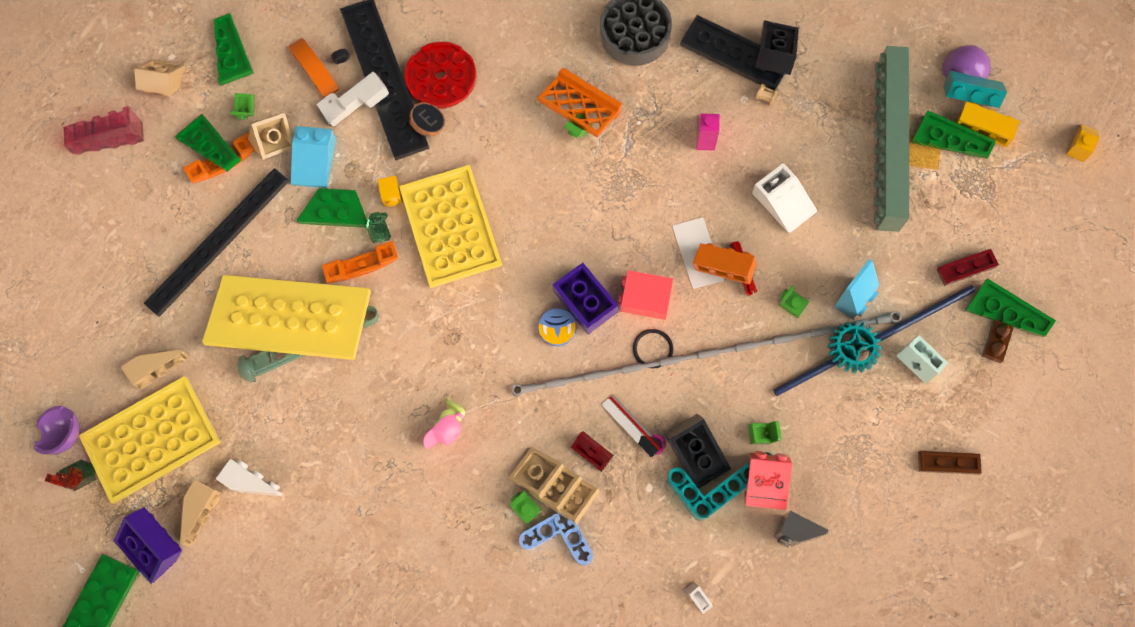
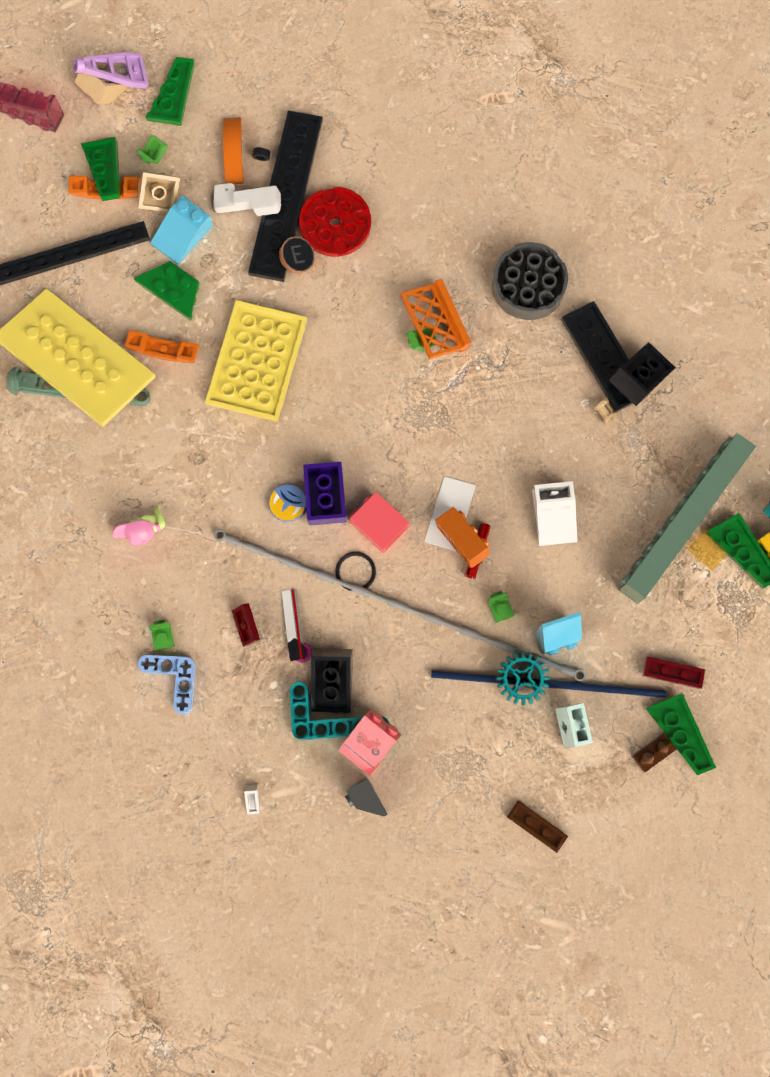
camera: 30 degrees right, 5 degrees up
clear green bracket [365,212,391,243] -> none
yellow brick [377,175,402,207] -> none
tan slope [508,447,599,524] -> none
dark pink slope [696,113,720,151] -> none
bright green bracket [748,421,781,444] -> none
none -> lavender plate [73,52,149,89]

